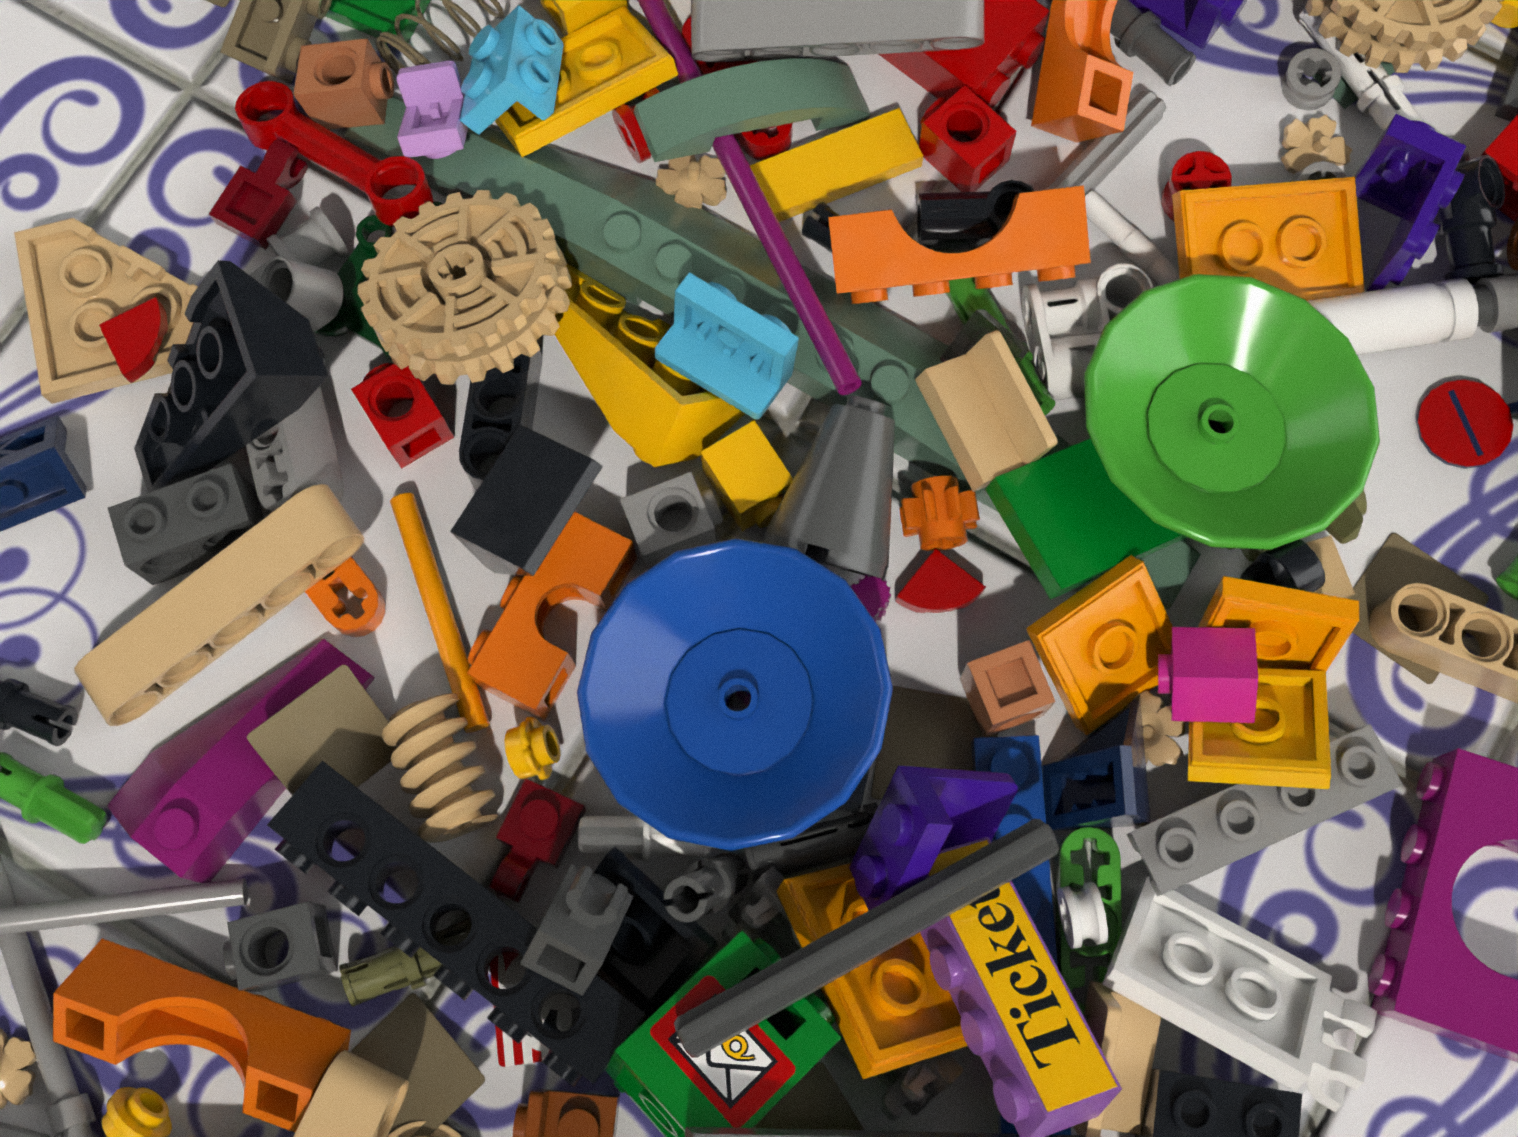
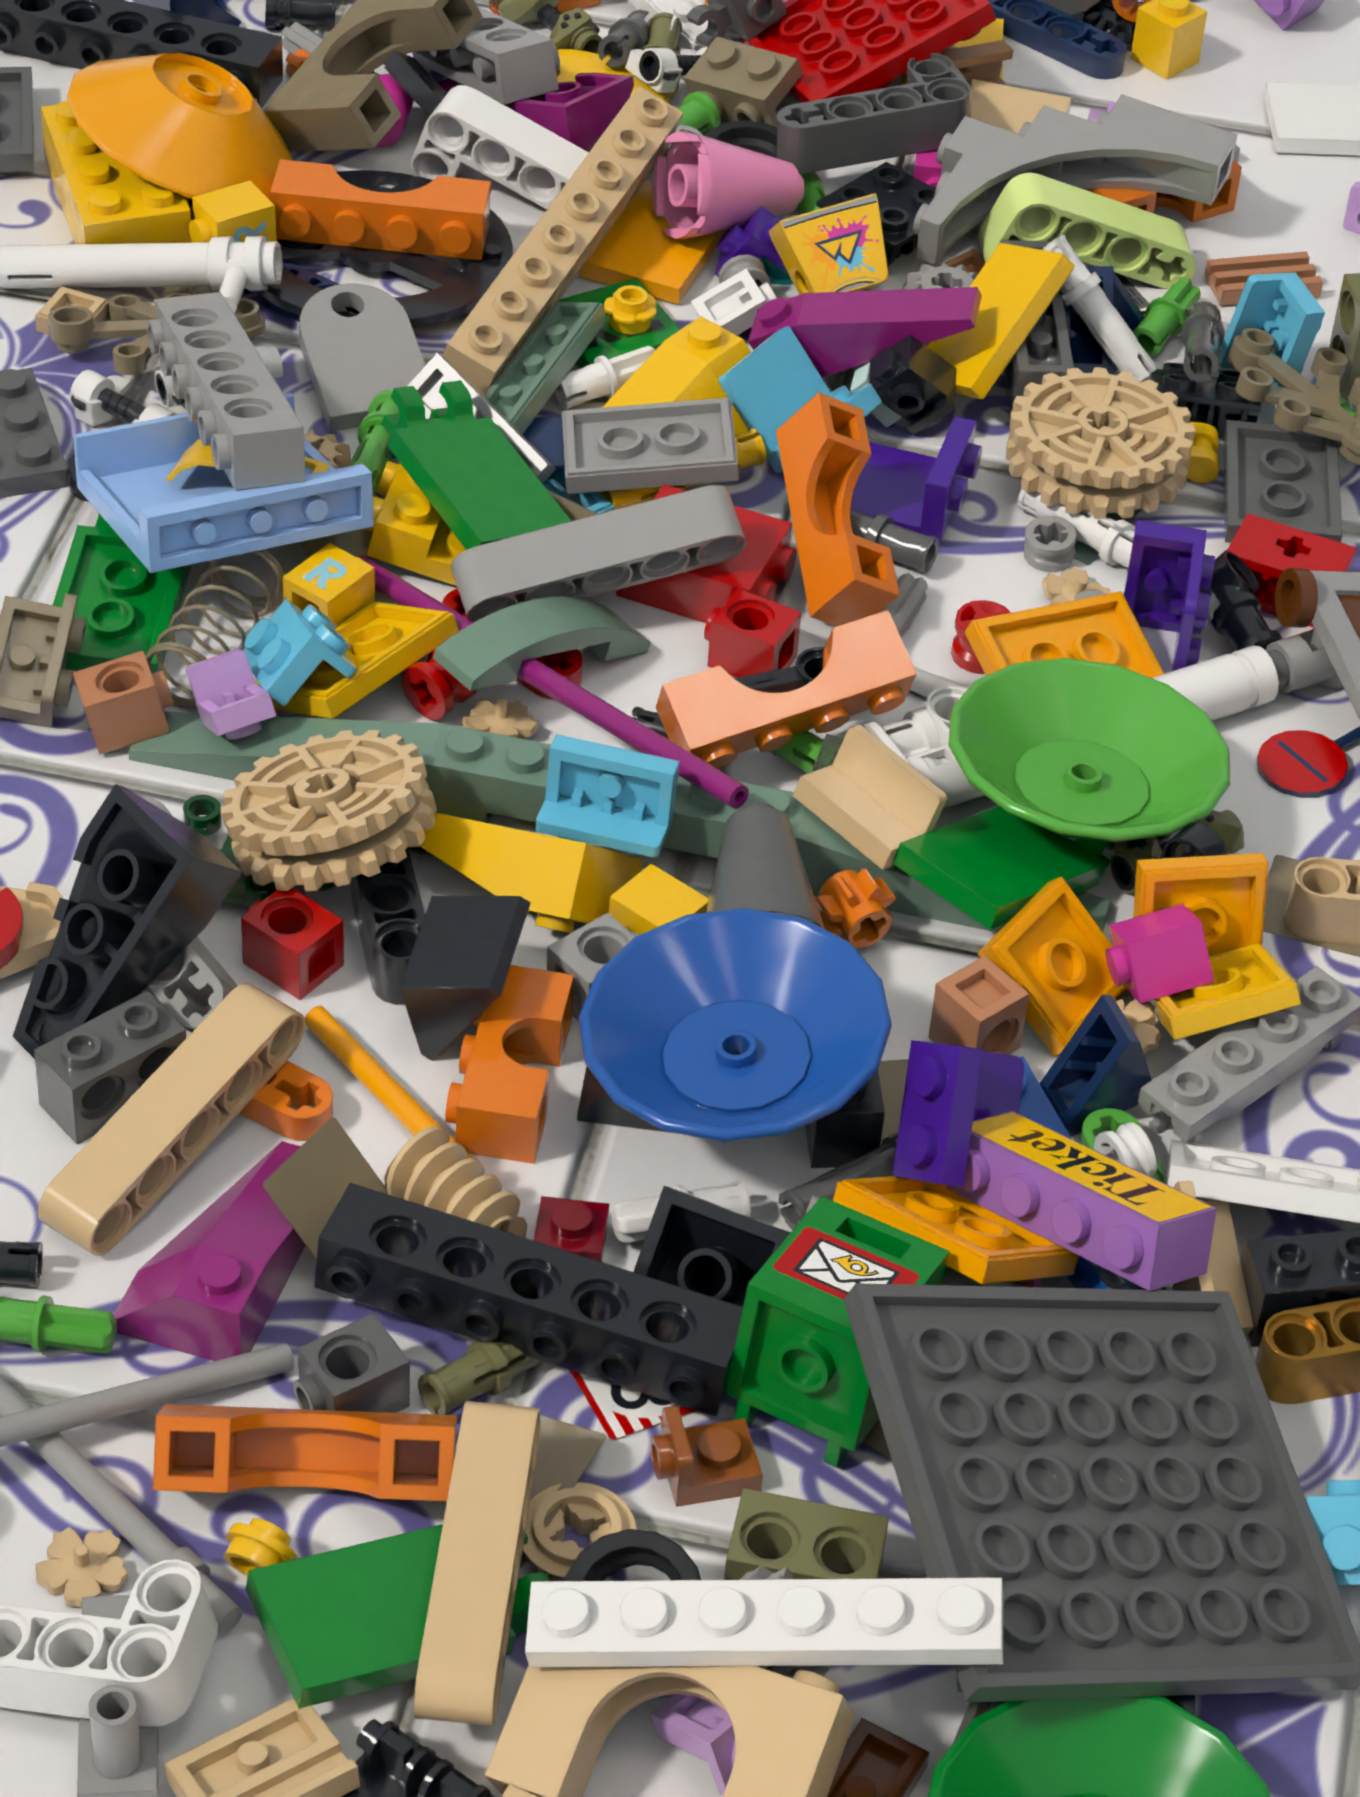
camera: 25 degrees left, 30 degrees down
dark red plate [208,139,309,250] -> none
red piece [235,81,433,227] -> none
yellow plate [504,717,561,780] -> none
dark grey brick [520,864,634,996] -> none
dark grey pin [664,853,748,922] -> none
dark grey axle [674,819,1059,1058] -> none
yellow tile [750,108,923,222] -> none
red tile [895,548,986,613] -> none

